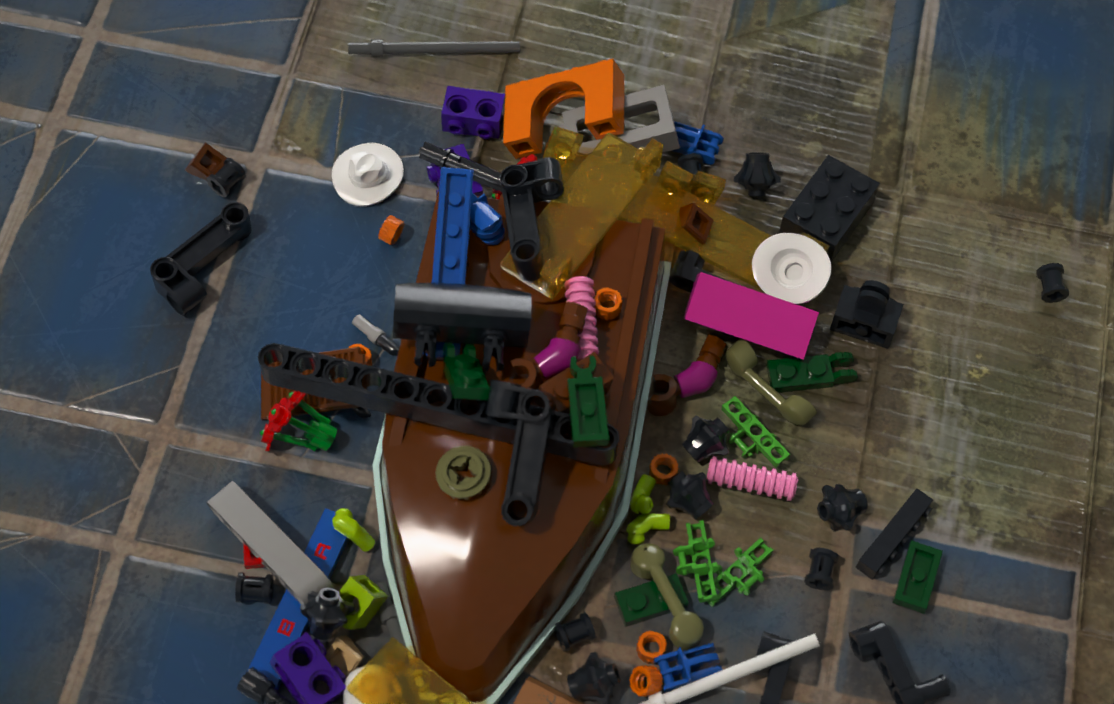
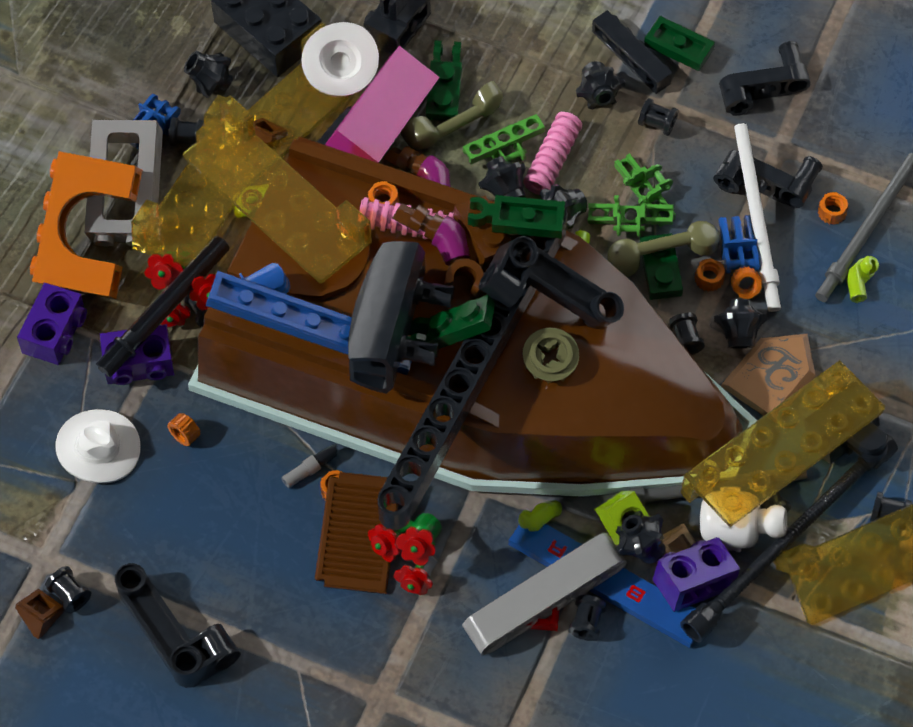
camera: 75 degrees left, 0 degrees up
black piece [499,157,564,282] -> none

